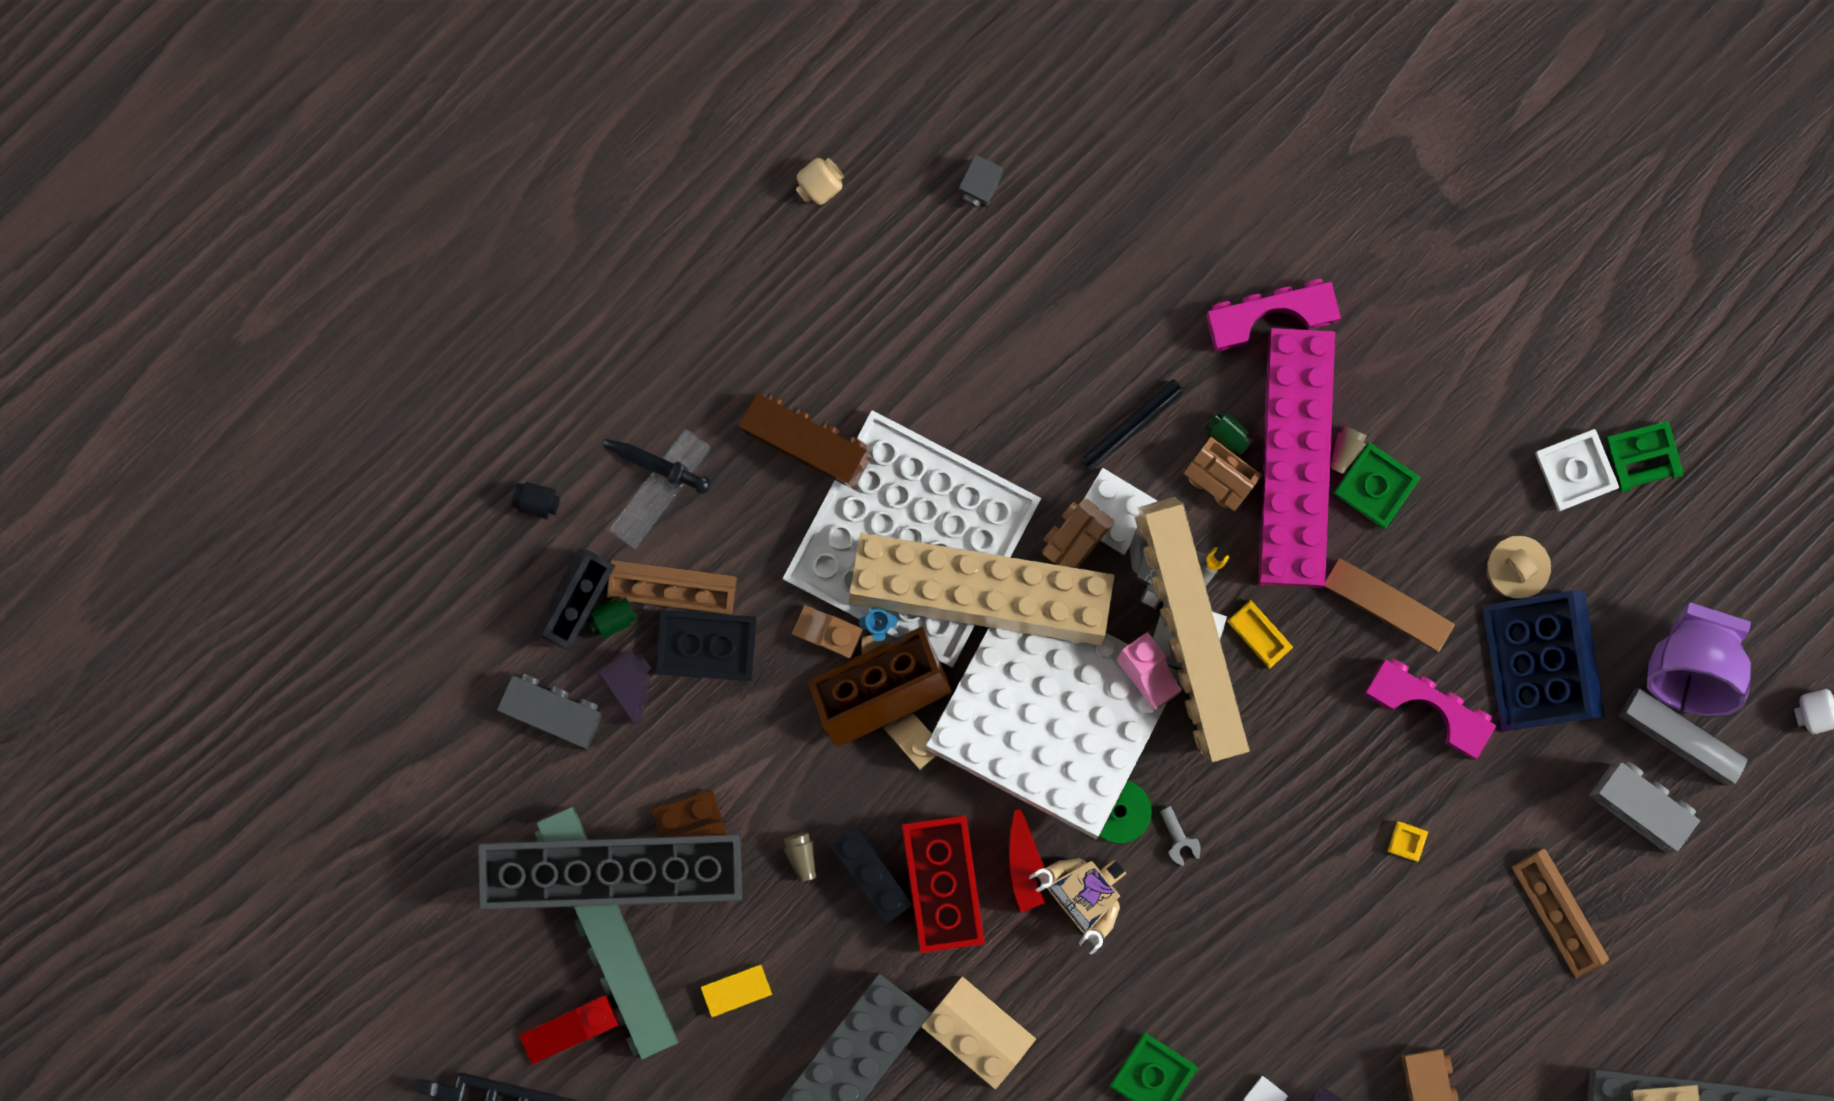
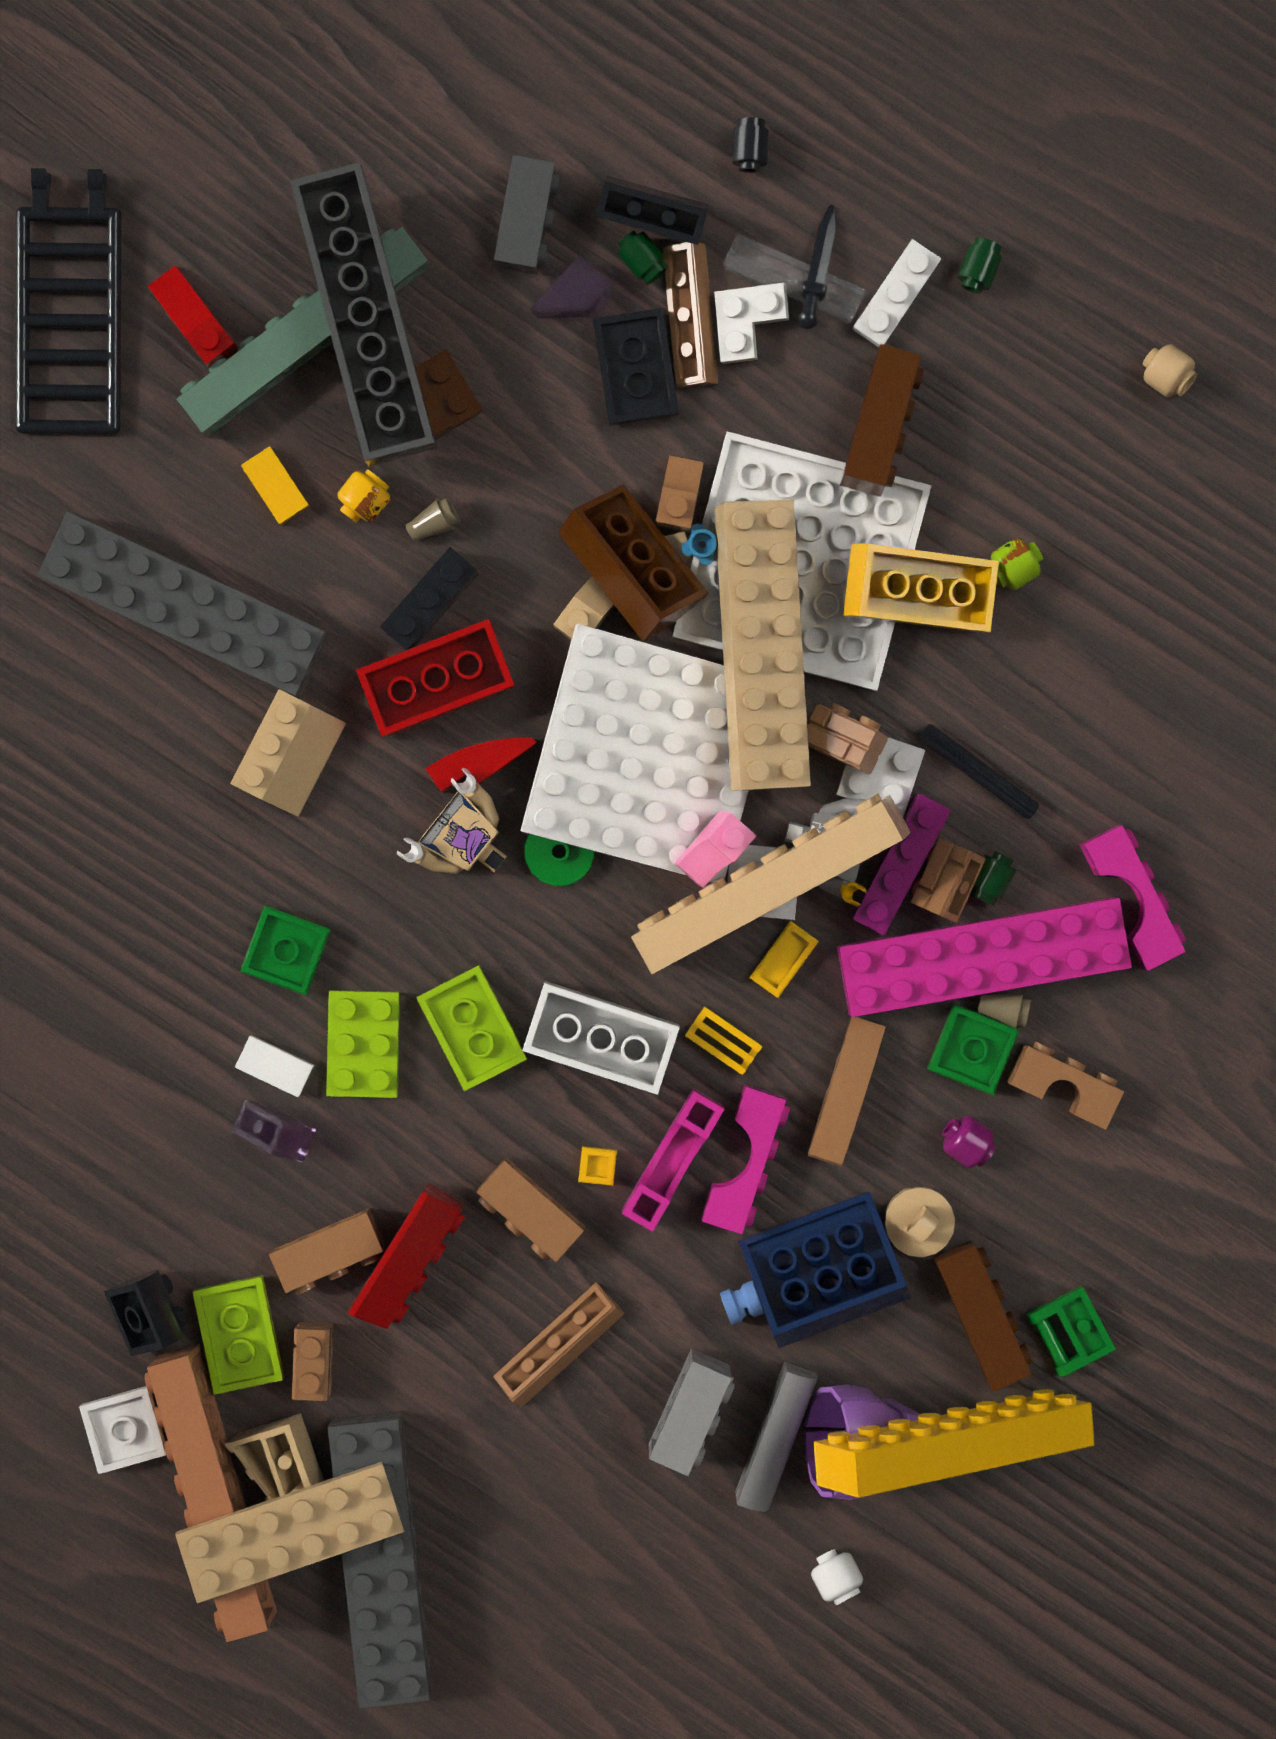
camera: 80 degrees right, 5 degrees up
dark grey brick [958,155,1004,208] -> none
light grey bar [1160,806,1200,866] -> none
white plate [1535,429,1619,512] -> none
none -> lime plate [326,990,400,1098]
none -> yellow head [337,469,390,523]
none -> red slope [348,1183,465,1329]
none -> lime plate [416,965,528,1091]
none -> medium nougat brick [477,1157,585,1262]
none -> white brick [522,981,680,1095]
none -> dark pink arch [622,1088,725,1232]
none -> yellow tile [685,1006,763,1075]
none -> white plate [714,283,789,364]
none -> medium blue wheel [719,1280,765,1326]
none -> yellow brick [814,1389,1095,1498]
none -> yellow brick [843,543,999,632]
none -> magenta brick [850,794,951,936]
none -> white plate [852,239,941,347]
none -> reddish brown brick [933,1241,1033,1392]
none -> magenta head [942,1116,996,1168]
none -> dark green brick [957,237,1002,294]
none -> lime head [991,538,1043,590]
none -> medium nougat arch [1006,1041,1124,1130]

